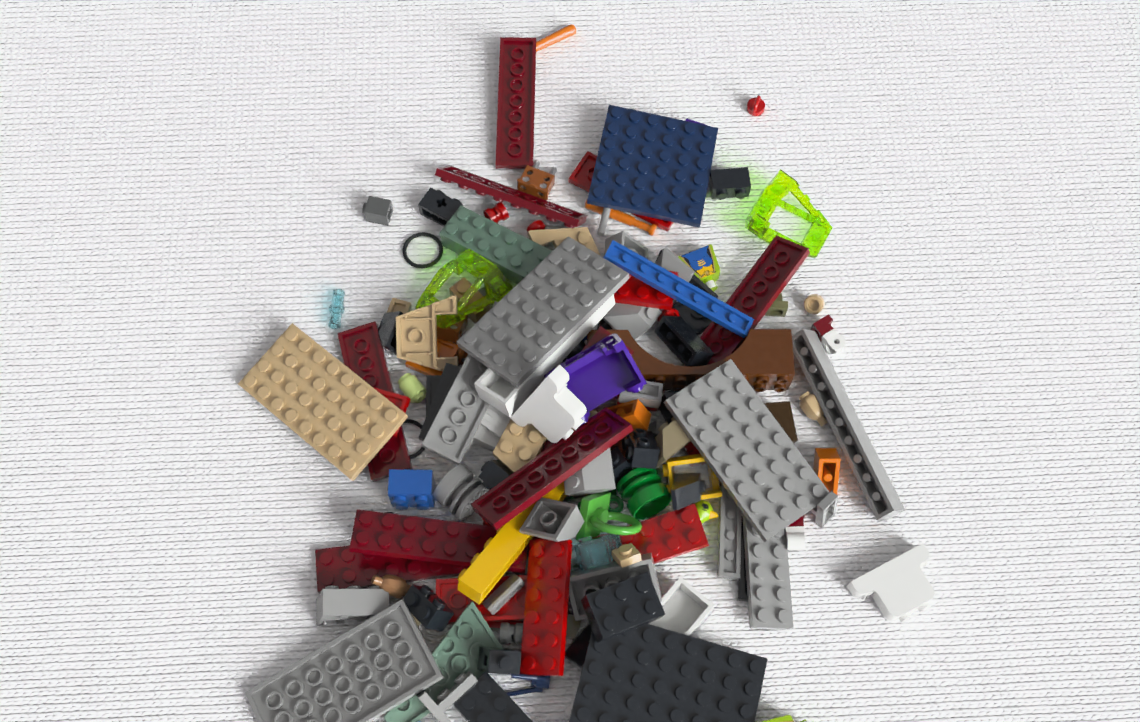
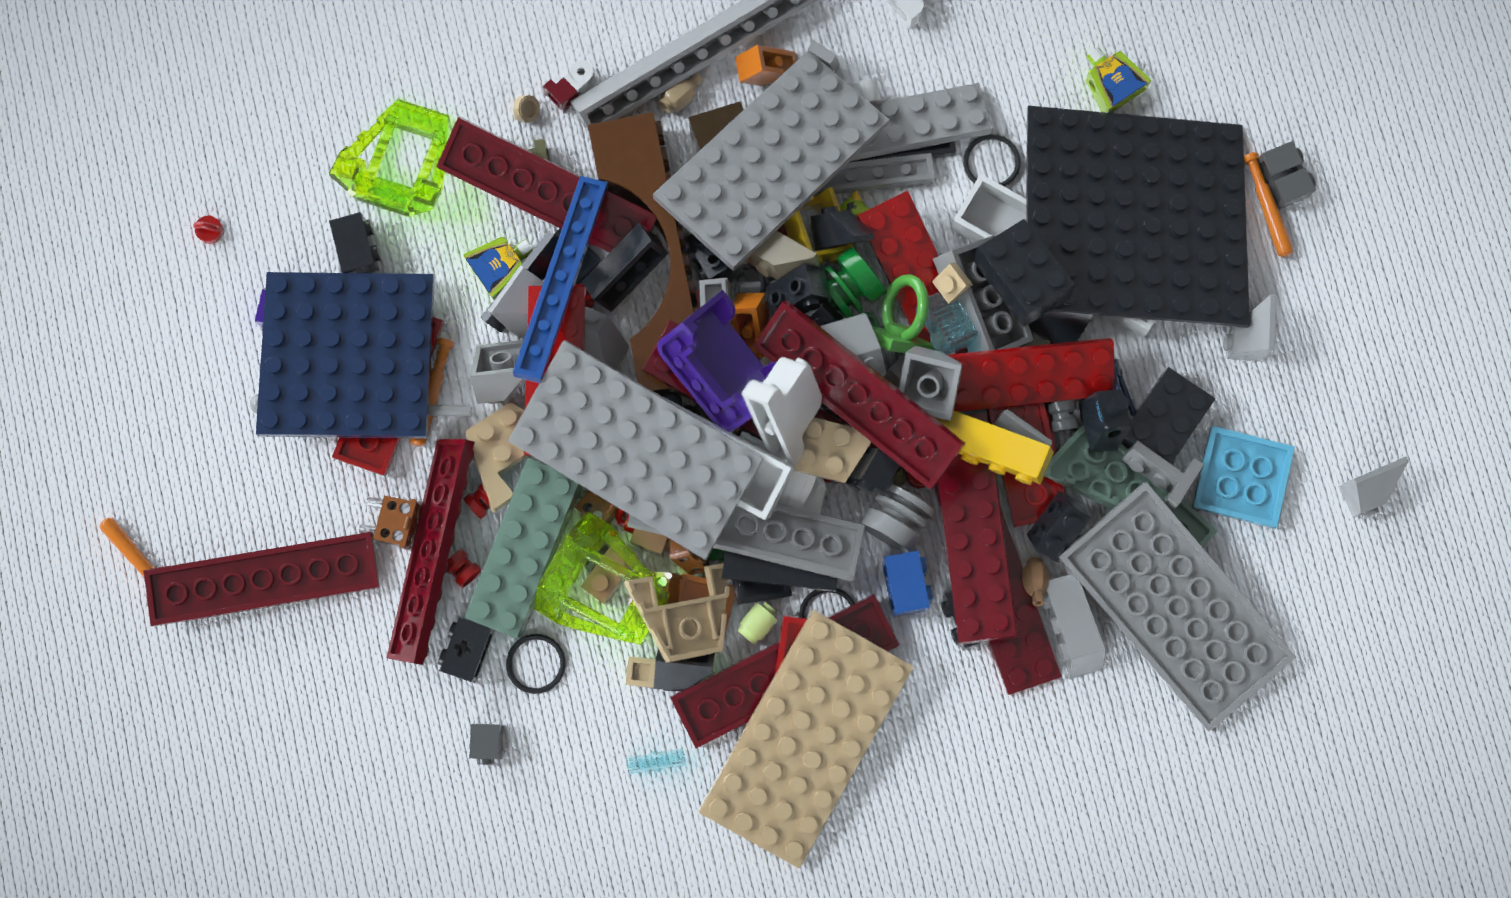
camera: 95 degrees left, 15 degrees up
none -> black tyre [963,134,1021,187]

